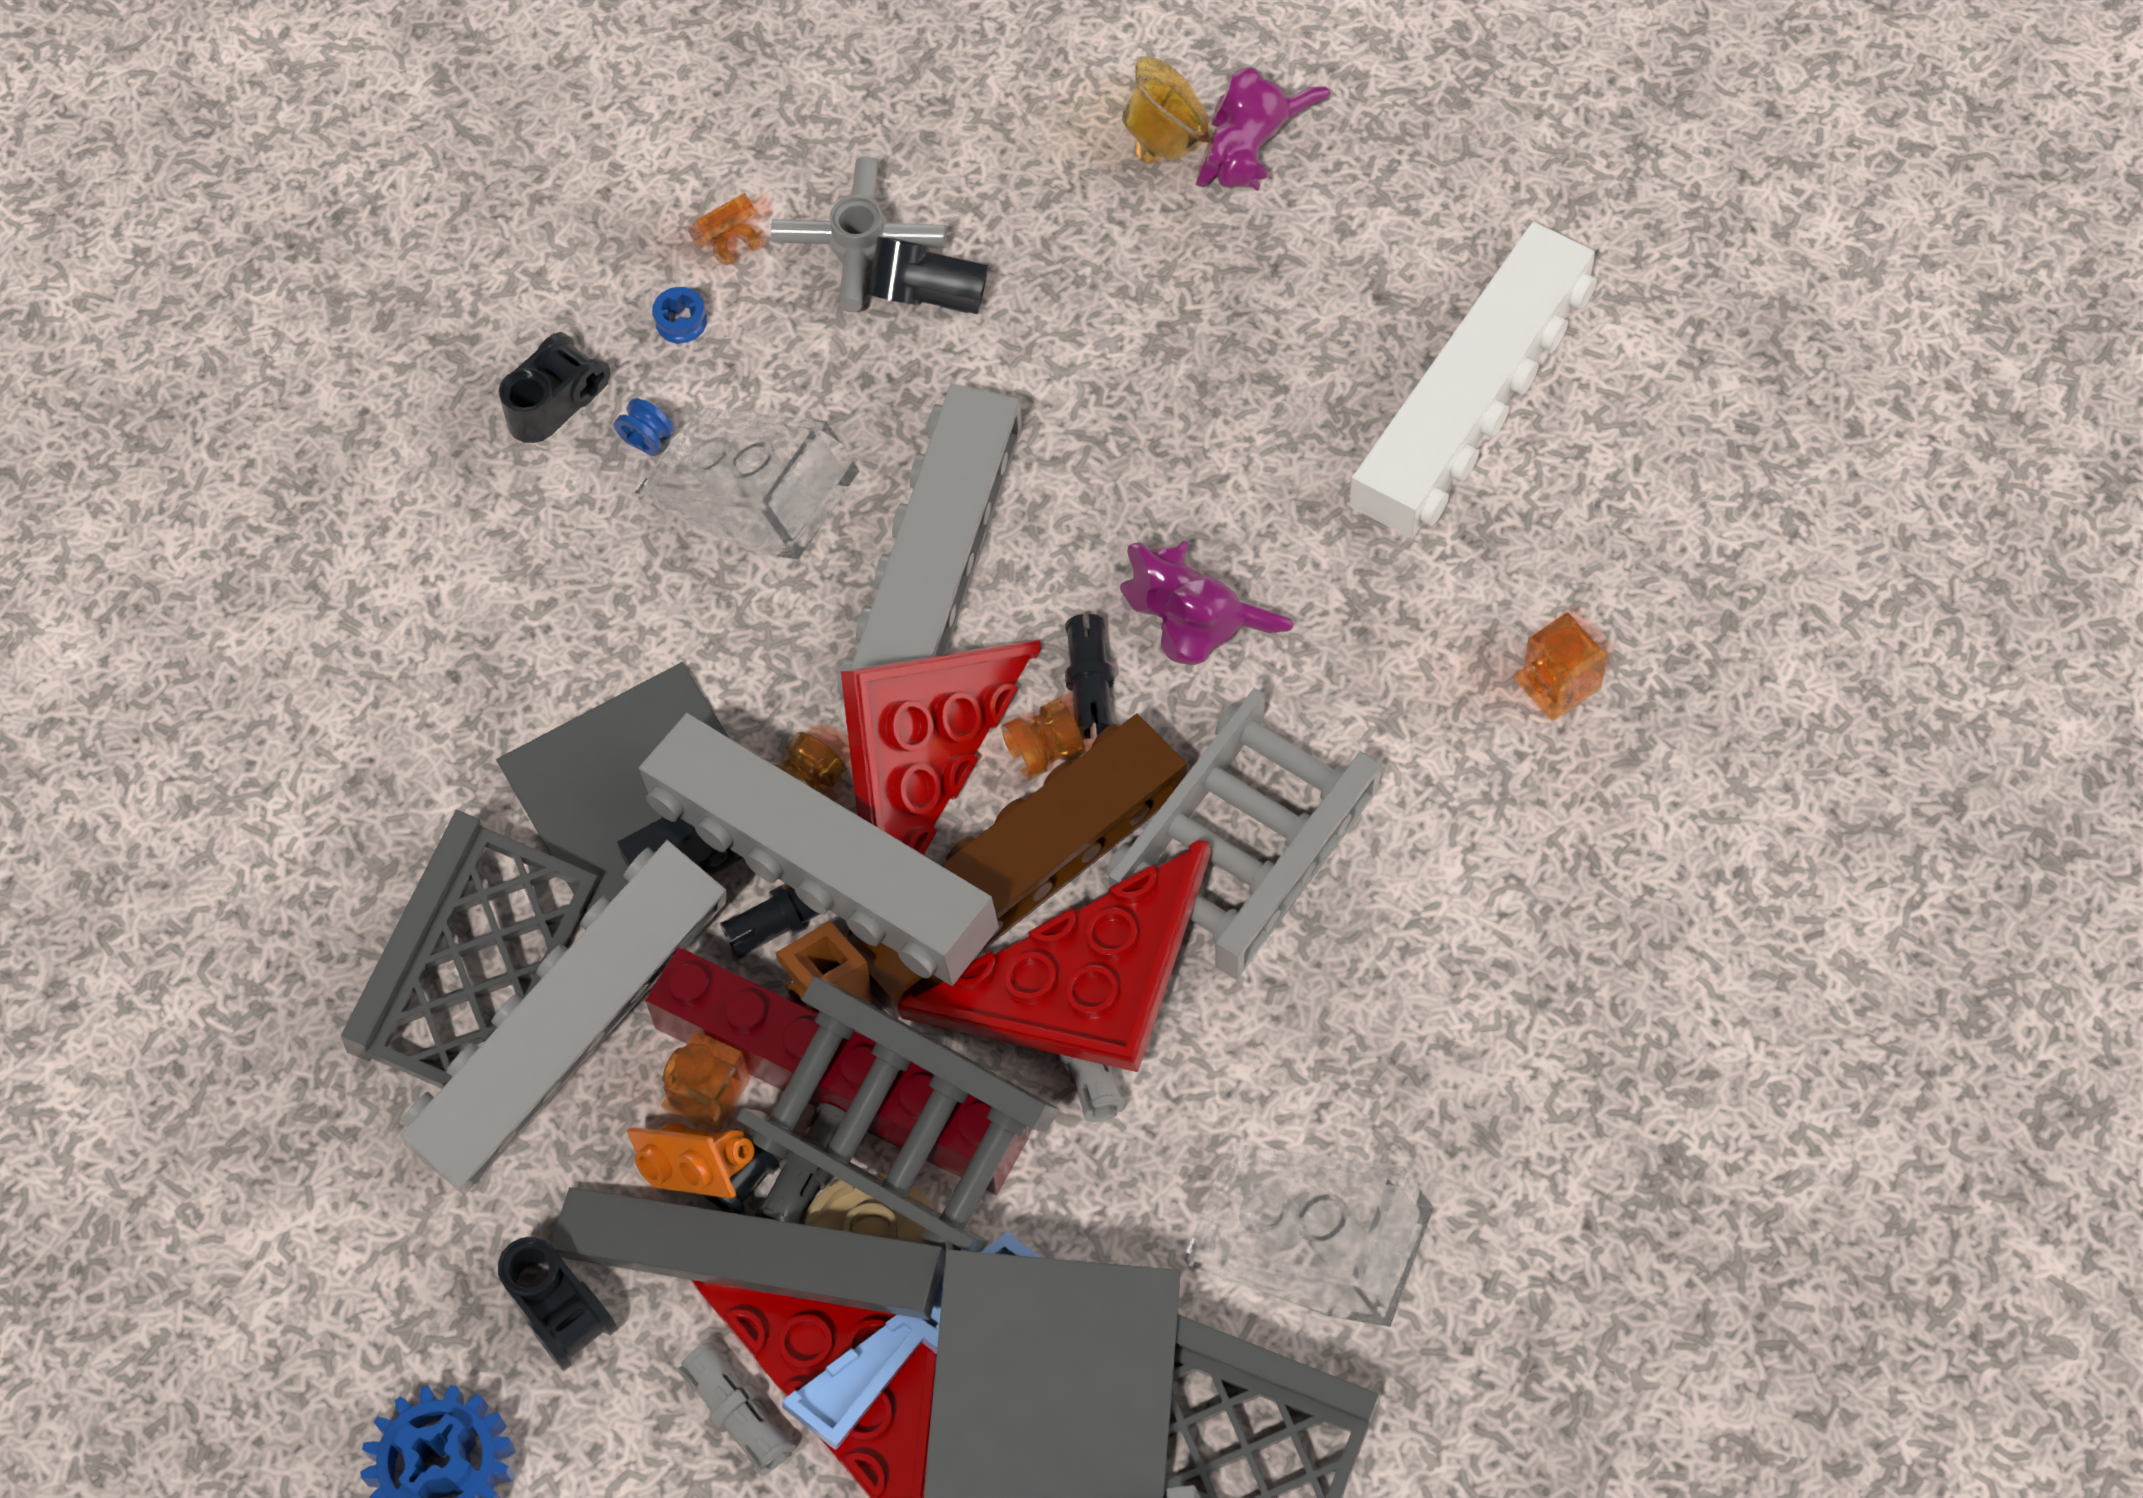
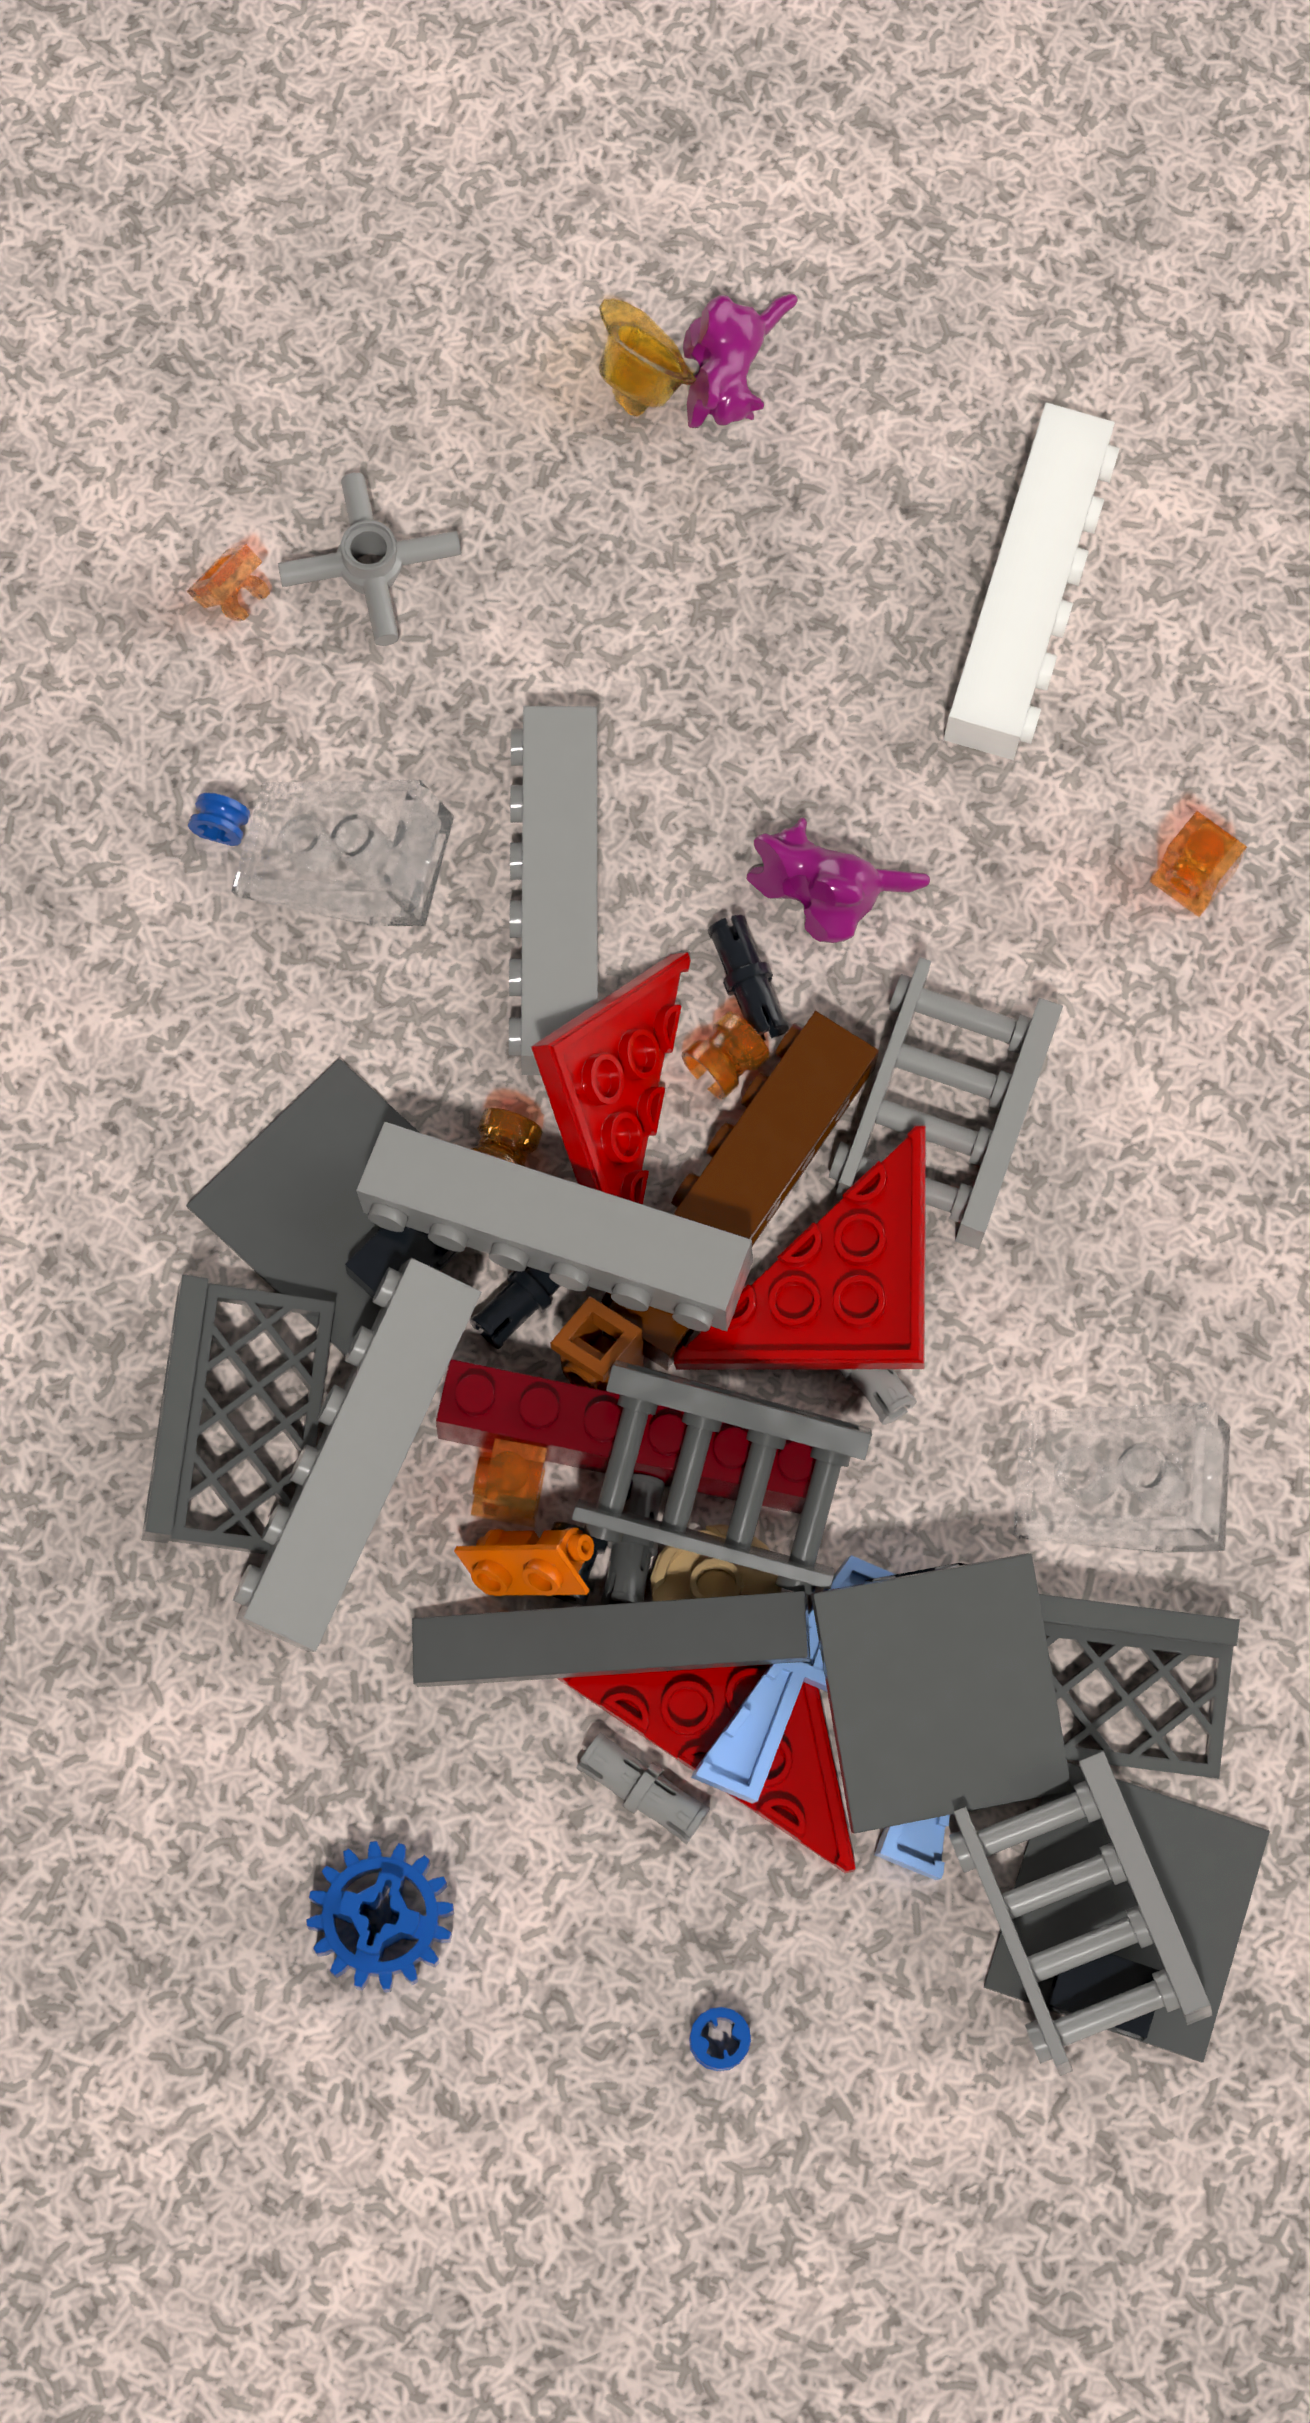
camera: 25 degrees left, 10 degrees up
black piece [498,332,610,443] -> none
black piece [498,1237,618,1372] -> none
blue bush [652,287,707,344] -> none
black piece [866,236,989,314] -> none

